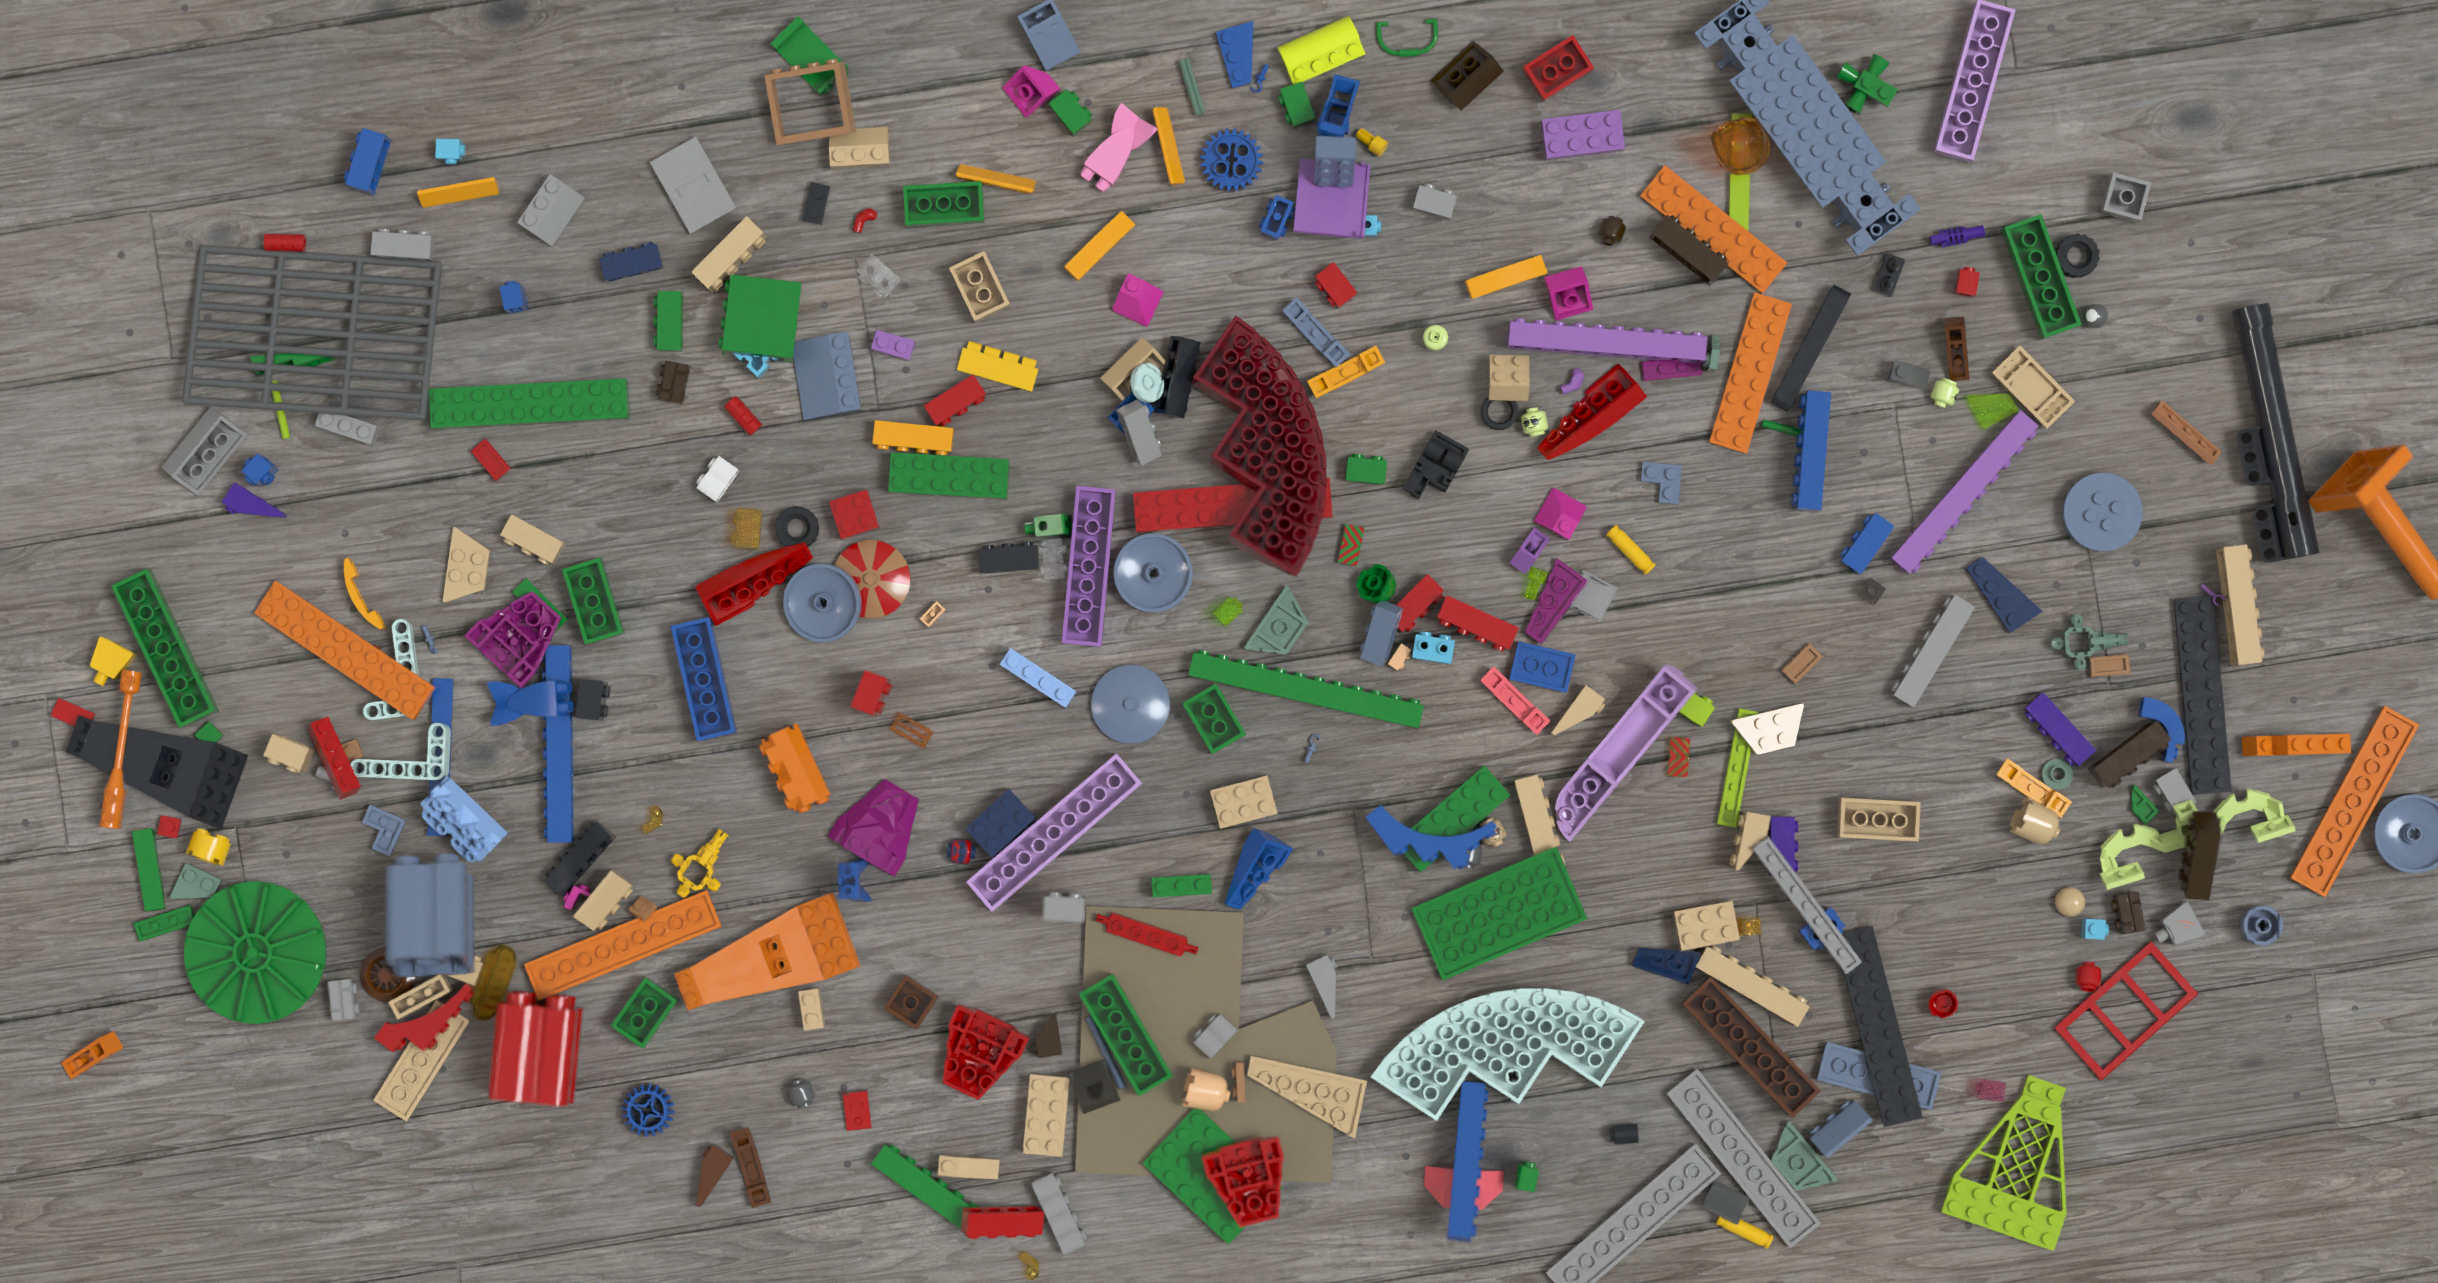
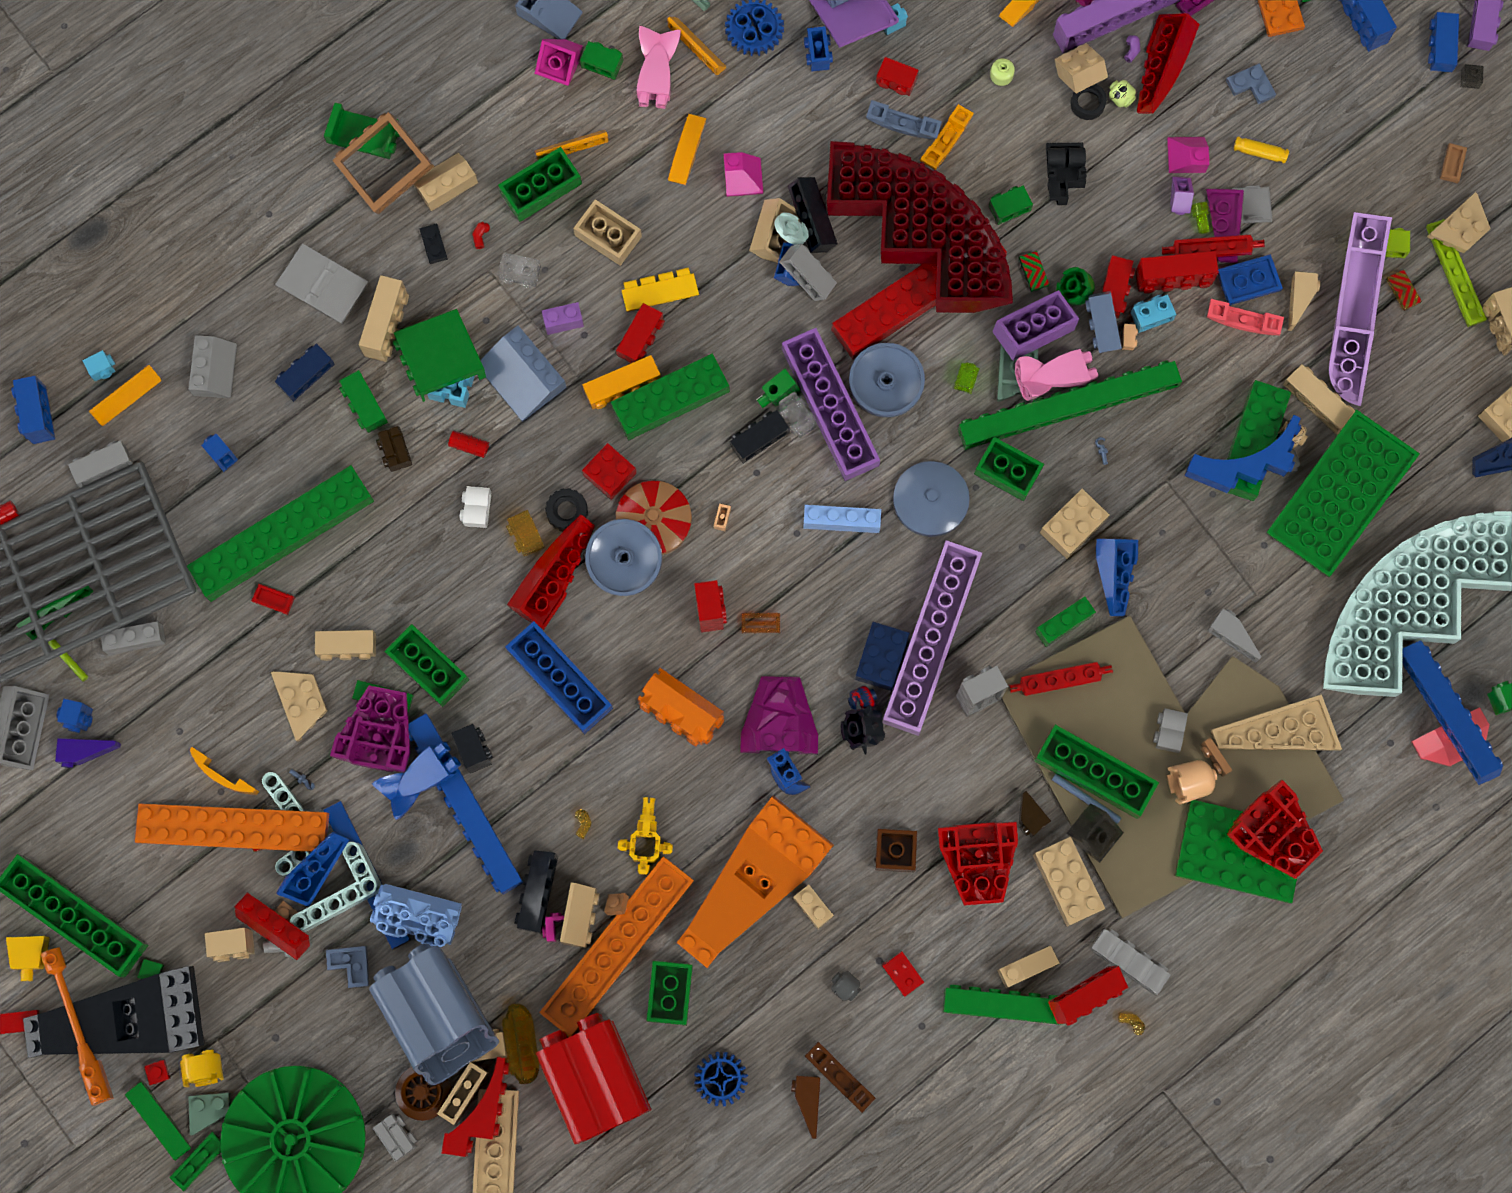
camera: 30 degrees left, 10 degrees down
none -> blue wedge [276,832,349,907]
none -> black brick [841,701,885,755]
none -> medium lavender brick [993,290,1079,361]
none -> bright pink hips [1015,349,1098,401]
none -> red plate [1162,235,1265,257]

